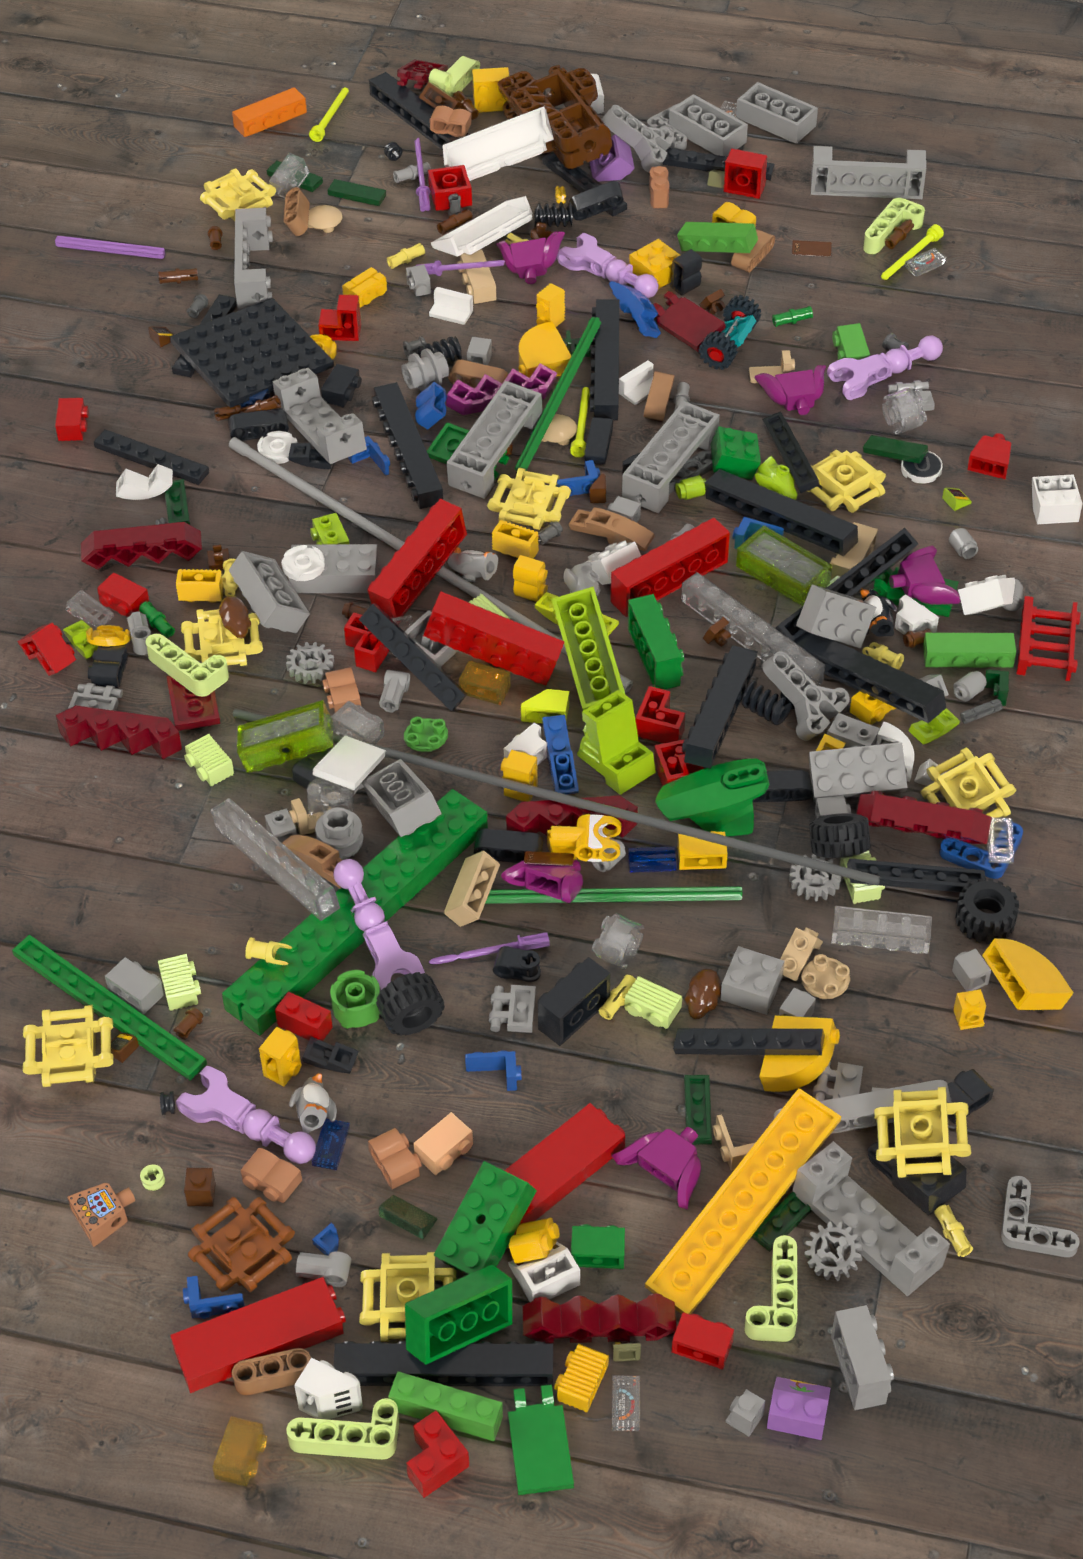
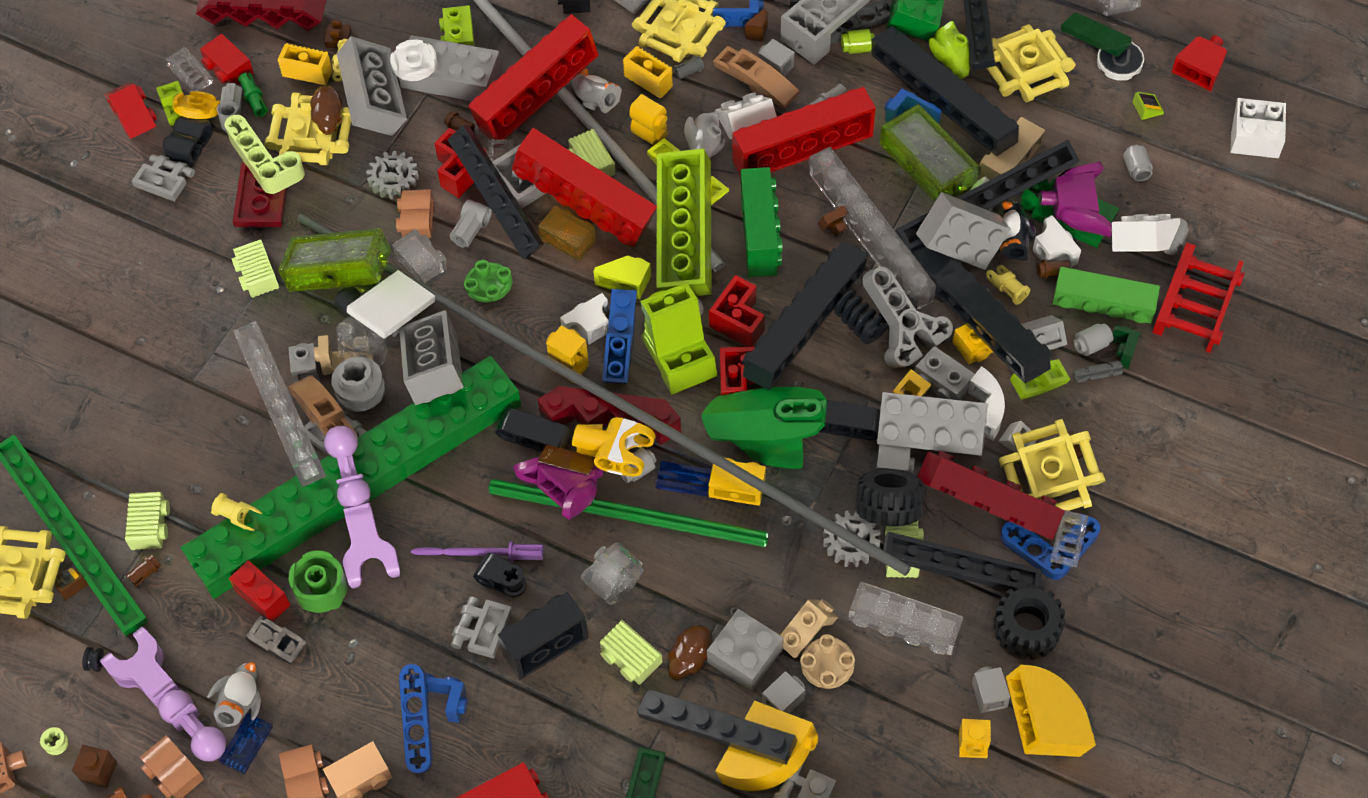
camera: 15 degrees right, 10 degrees up
dark red brick [56,705,182,759] -> none
light grey brick [105,957,164,1015] -> none
yellow brick [259,1027,302,1087] -> none
black tyre [376,972,445,1036] -> none
tan brick [444,851,500,927] -> none
light yellow pin [599,974,636,1020] -> none
none -> blue beam [399,664,433,773]

